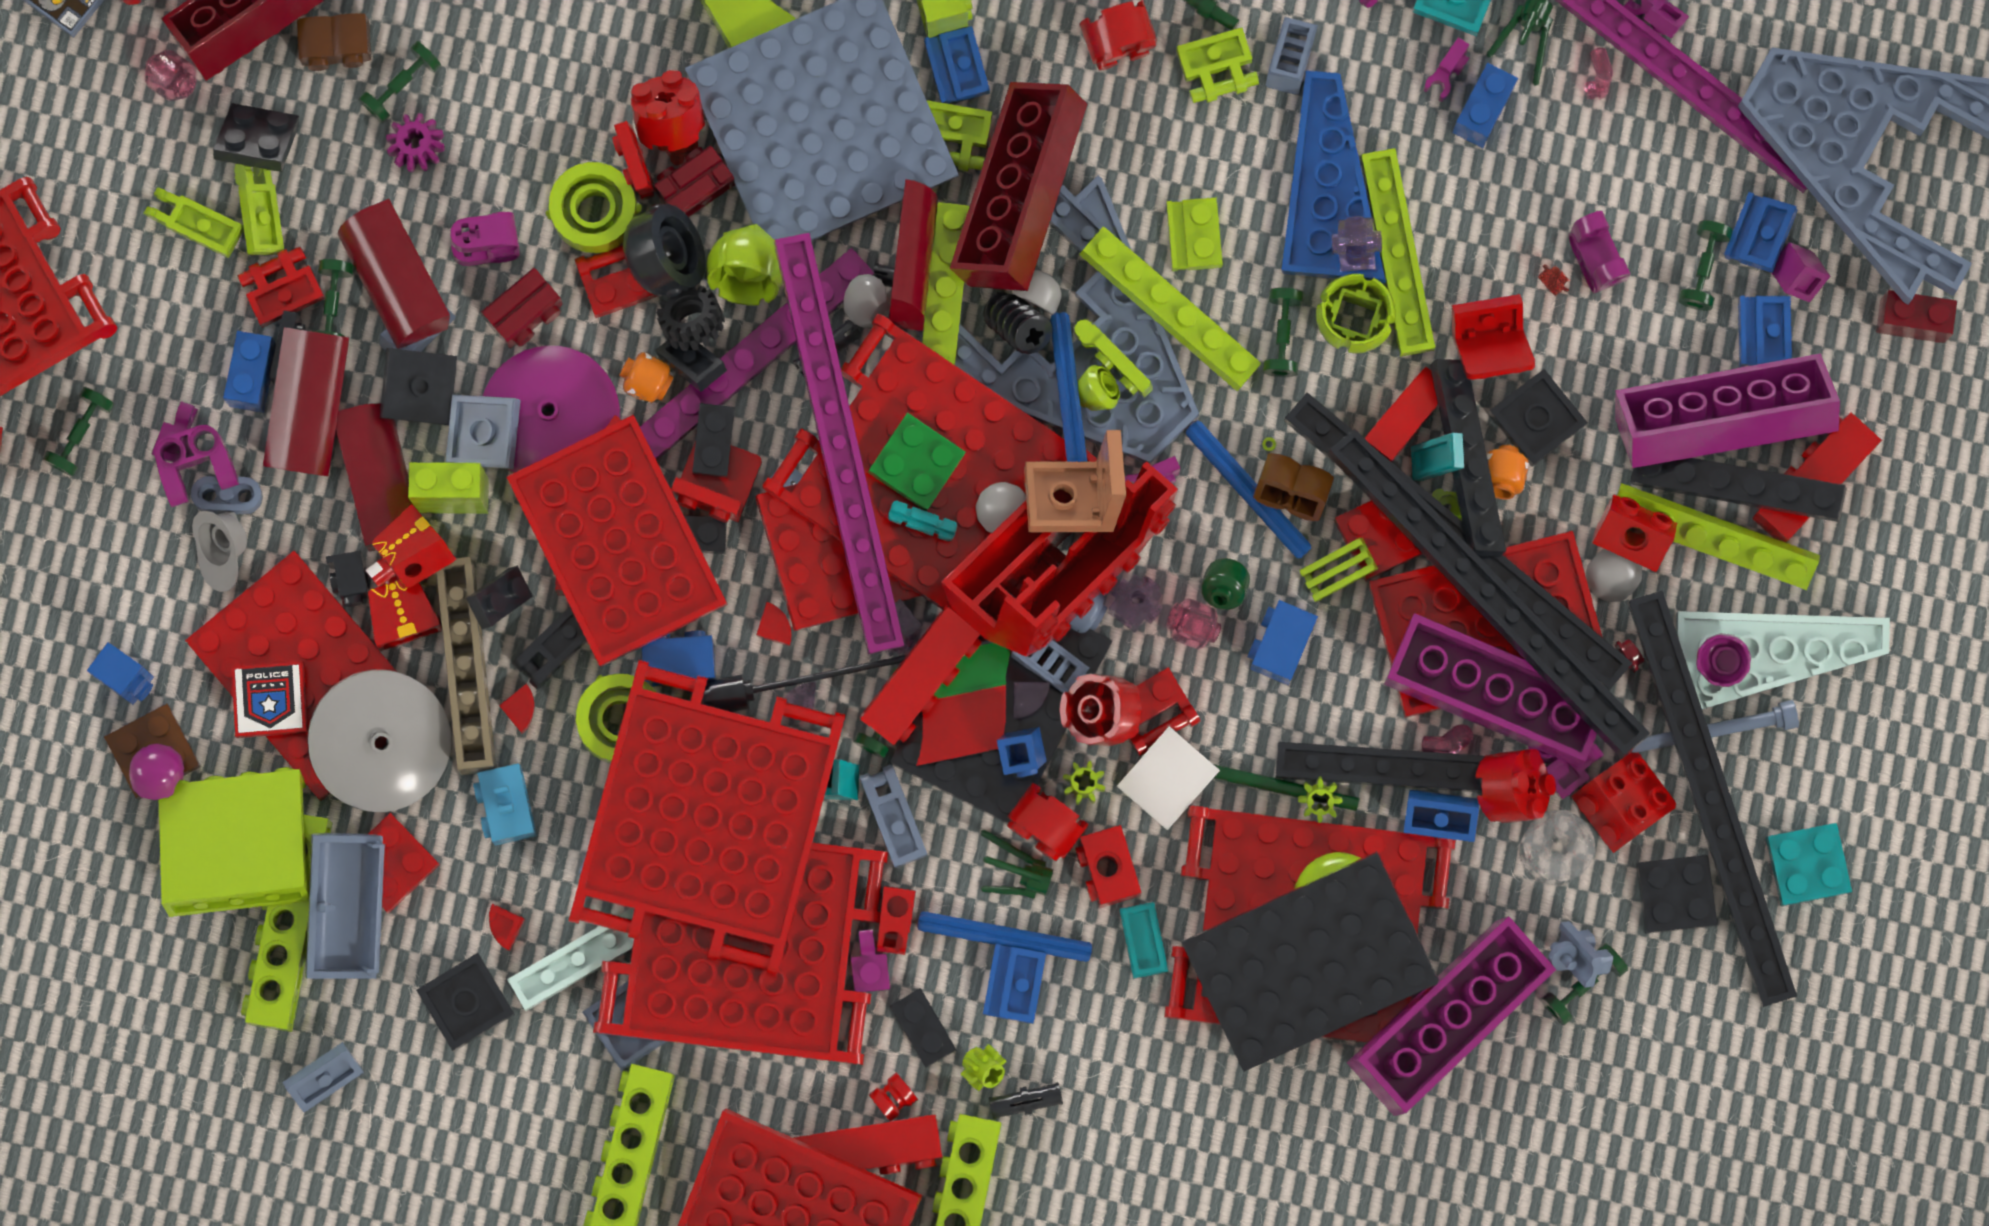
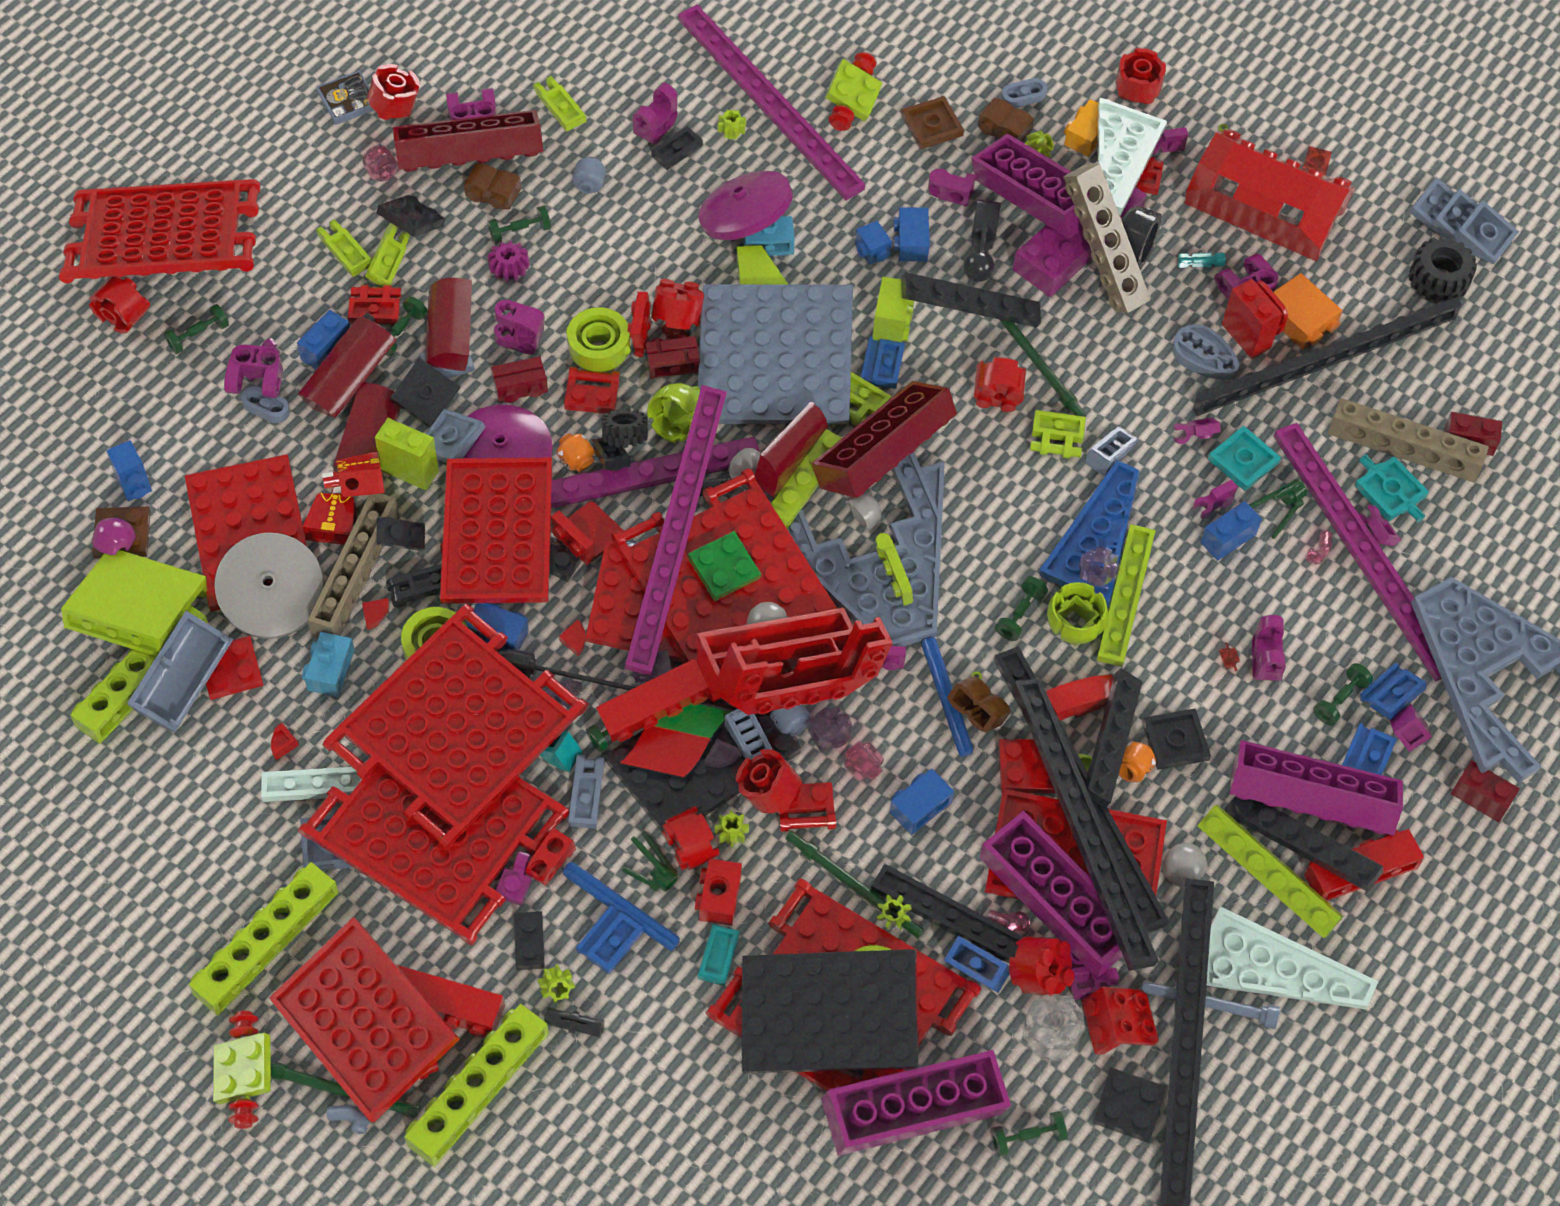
camera: 25 degrees right, 20 degrees down
light grey piece [192,511,248,592] -> none
tile [231,661,308,738] -> none
sand blue plate [282,1042,364,1113] -> none
black brick [326,550,370,607] -> none
black plate [417,953,515,1052] -> none
black piece [623,203,706,297] -> none
black plate [692,403,735,478] -> none
red wheel [869,1072,918,1122] -> none
teal axle [888,501,957,541] -> none
black piece [983,292,1052,354] -> none
blue brick [997,727,1046,777] -> none
nougat bracket [1024,430,1126,532] -> none
blue axle [1050,312,1087,462] -> none
lime cone [1077,365,1120,411] -> none
lime plate [1079,226,1261,391] -> none
white sticker [1117,726,1220,830] -> none
lime plate [1166,197,1223,272] -> none
dark green head [1201,558,1250,610] -> none
lime tile [1299,538,1378,602] -> none
teal tile [1411,433,1464,481] -> none
red bracket [1452,294,1535,380] -> none
sand blue hips [1548,921,1613,988] -> none
red brick [1592,494,1678,572] -> none
dark red plate [1614,638,1645,673] -> none
magenta hair [1696,633,1751,687] -> none
teal plate [1766,823,1852,907] -> none

